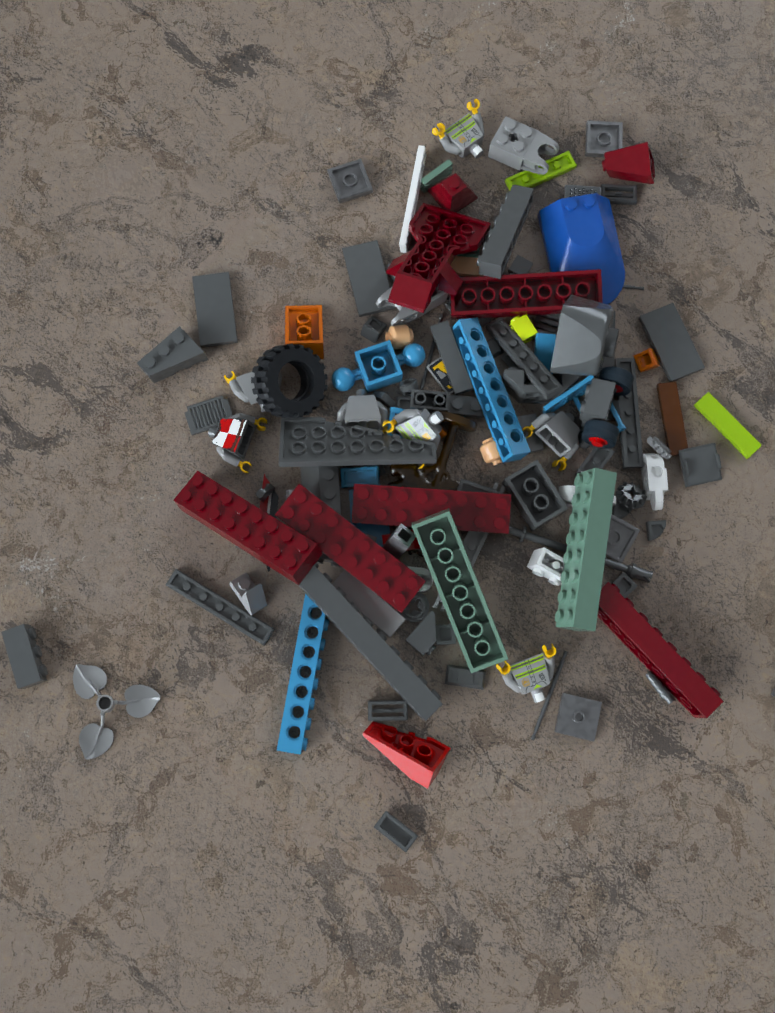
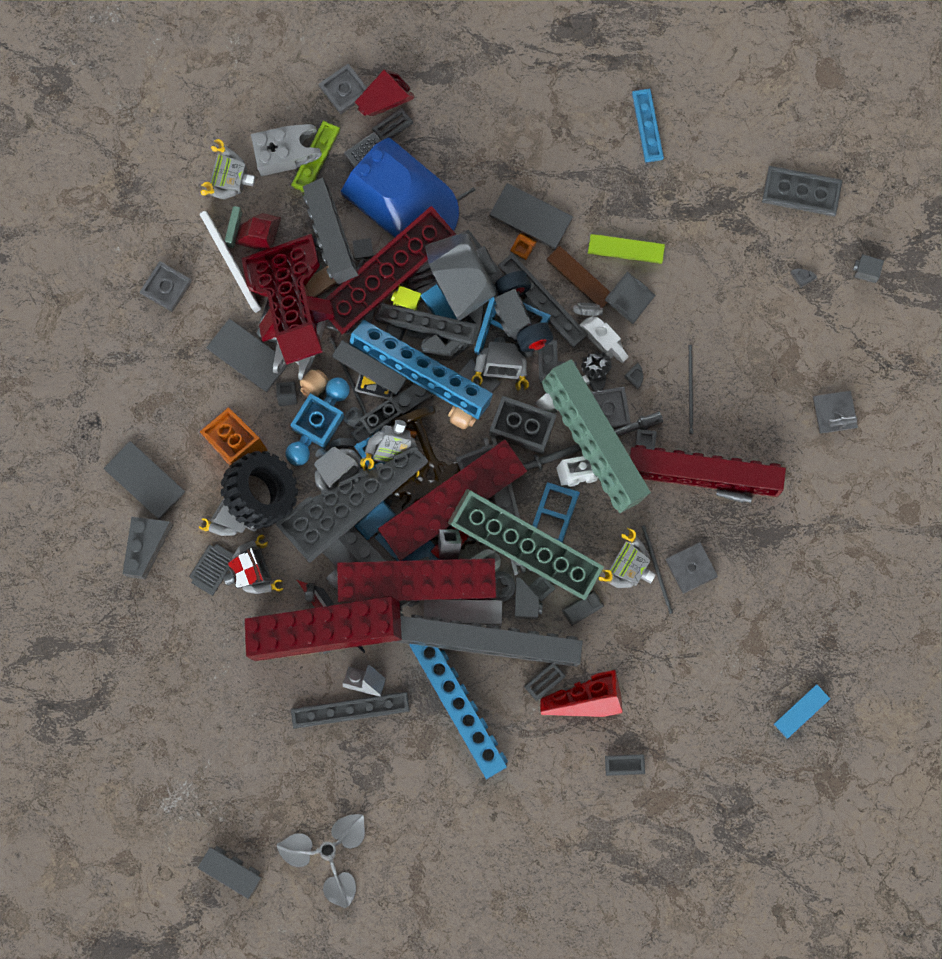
camera: 35 degrees left, 0 degrees up
none -> dark azure window [532,482,580,543]
none -> dark grey piece [688,345,693,434]
none -> dark azure tile [774,685,830,739]

